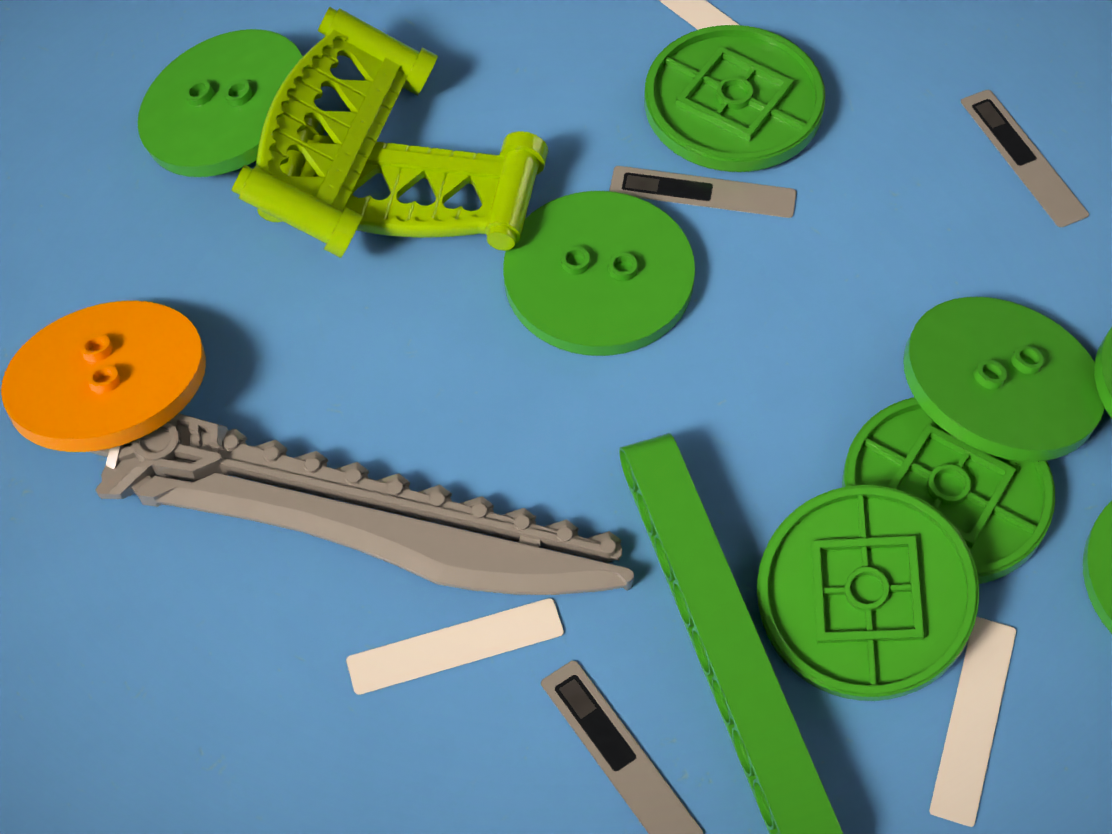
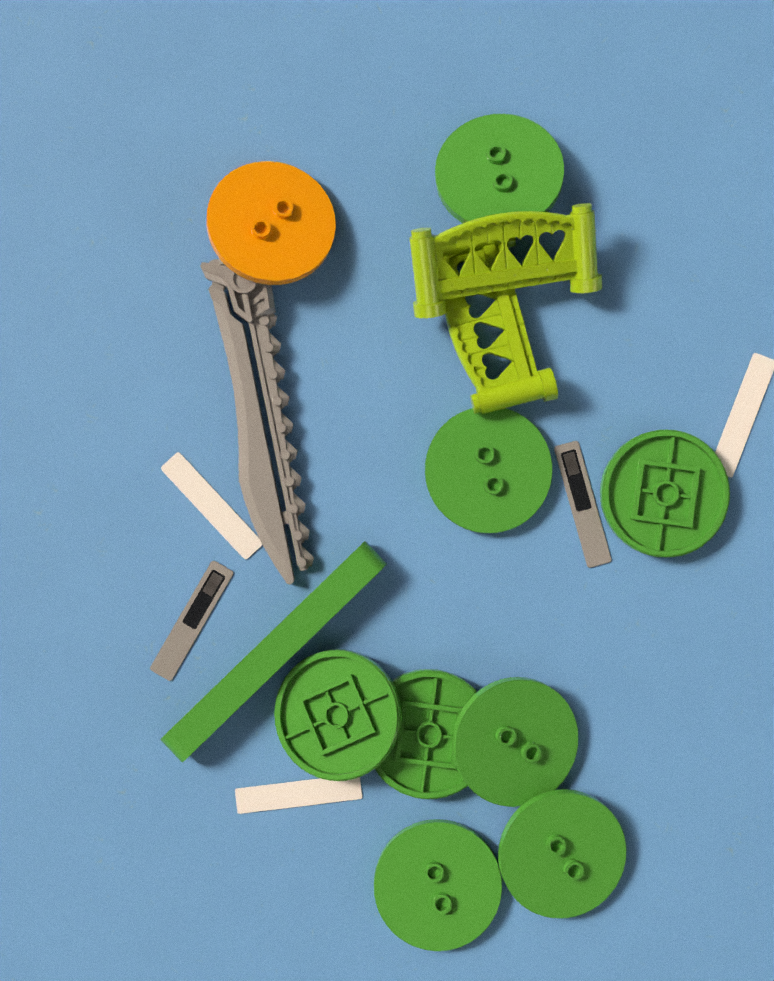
camera: 65 degrees right, 30 degrees up
light grey sticker [961,90,1089,227] -> none

